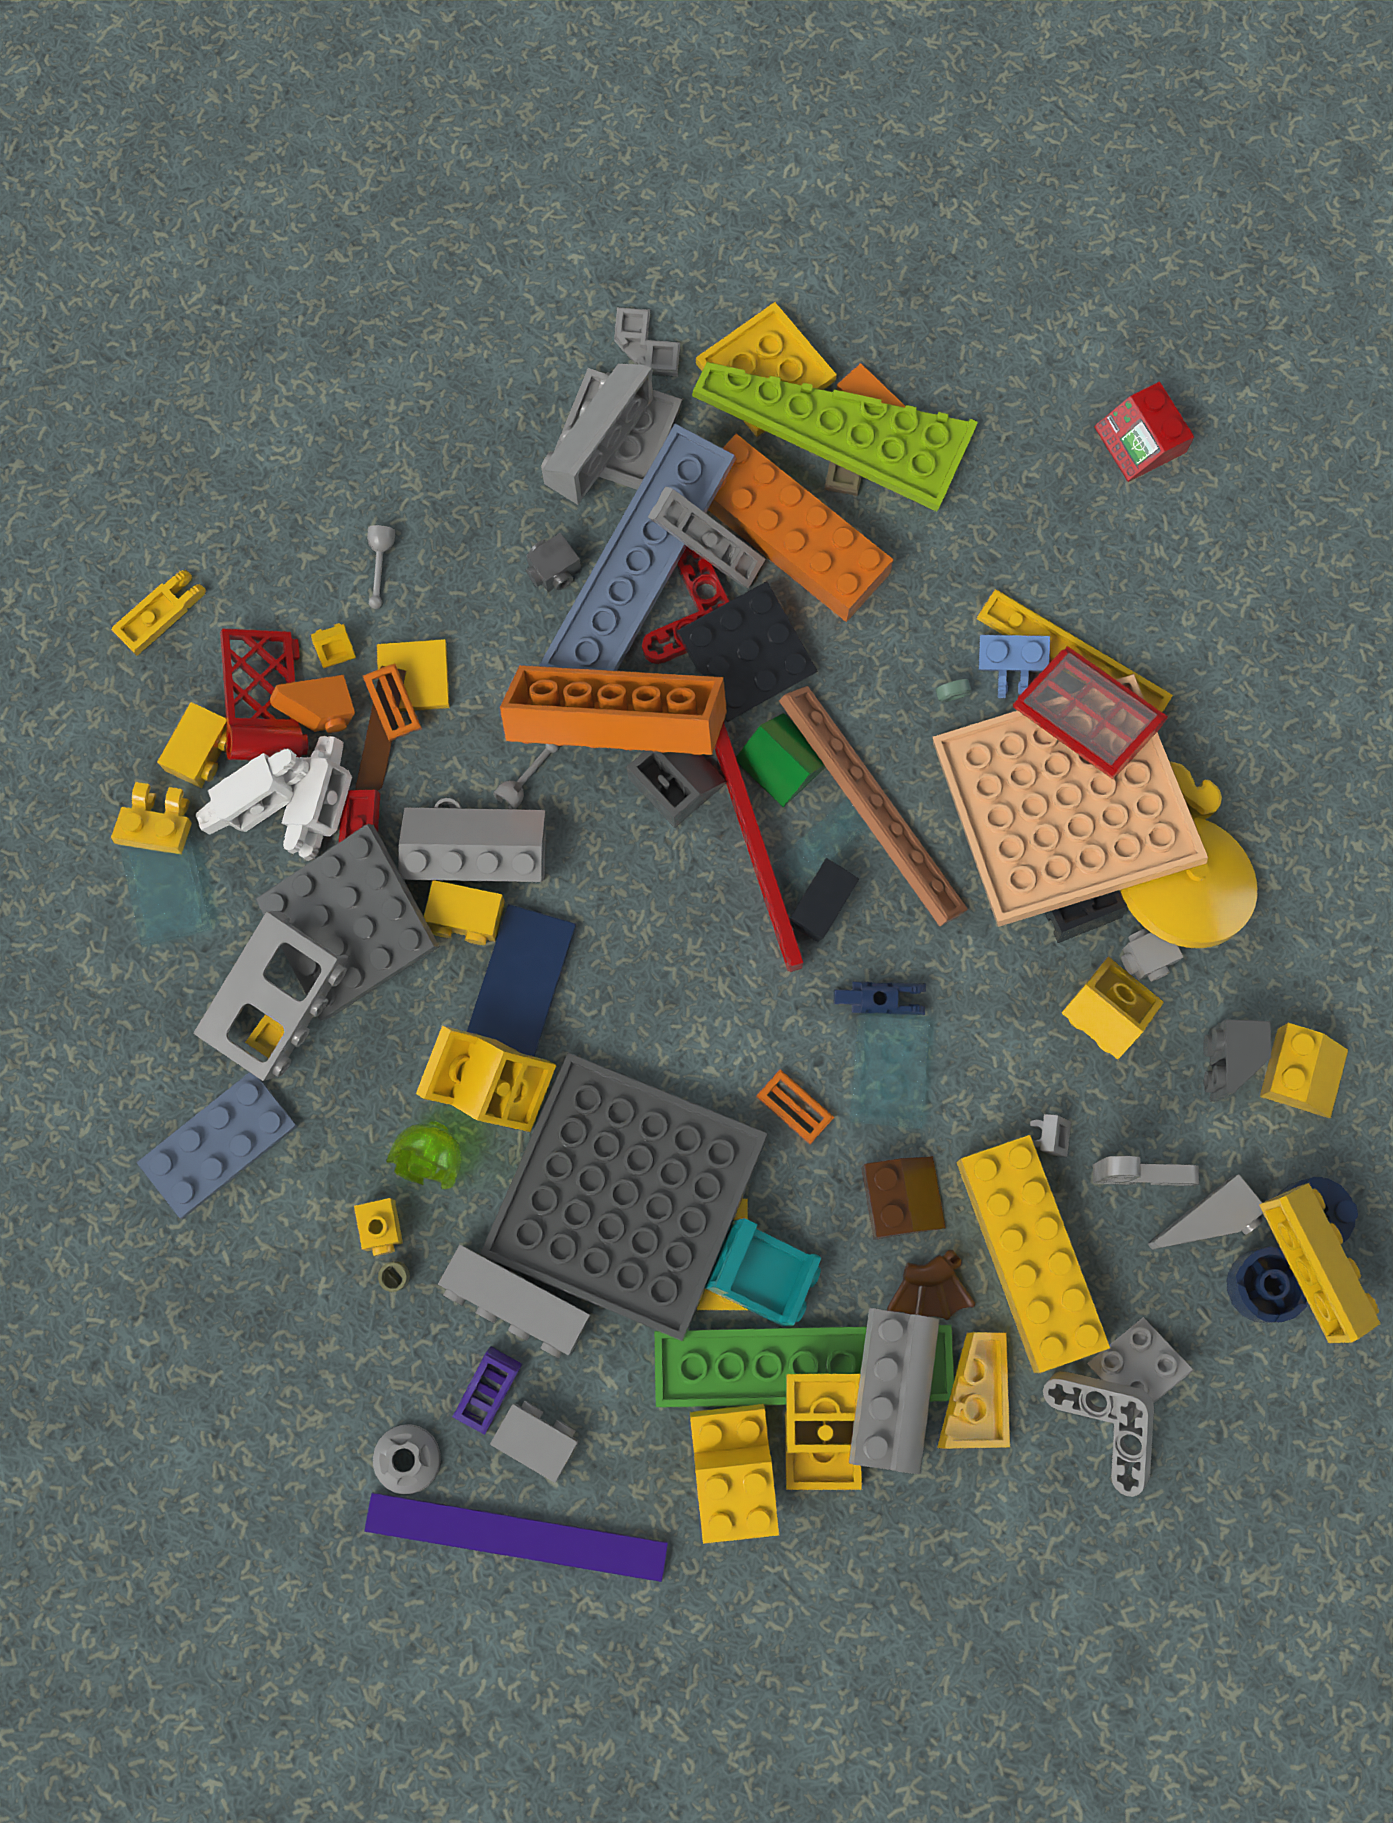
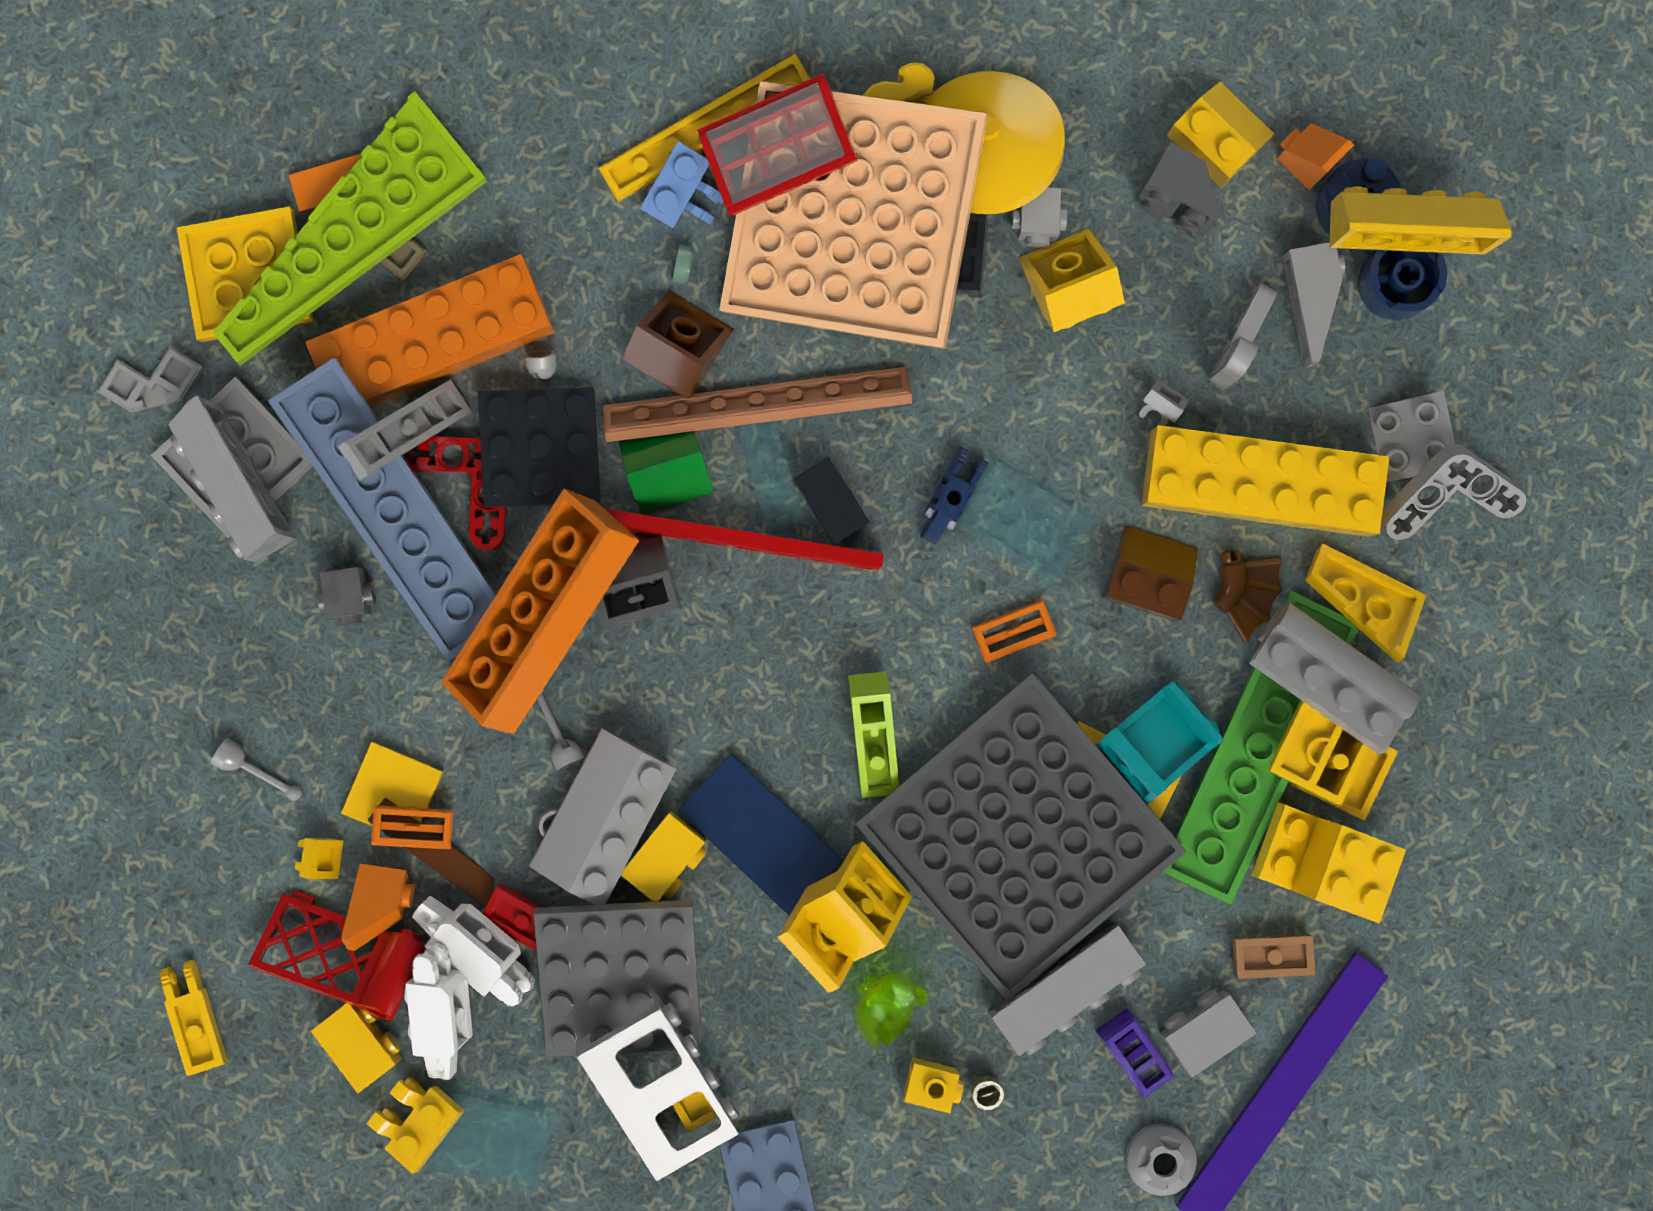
camera: 65 degrees left, 10 degrees up
none -> light grey hinge [525,350,557,379]
none -> reddish brown slope [622,290,734,399]
none -> lime slope [848,671,899,798]
none -> medium nougat plate [1232,934,1315,979]
none -> orange slope [1277,123,1354,190]

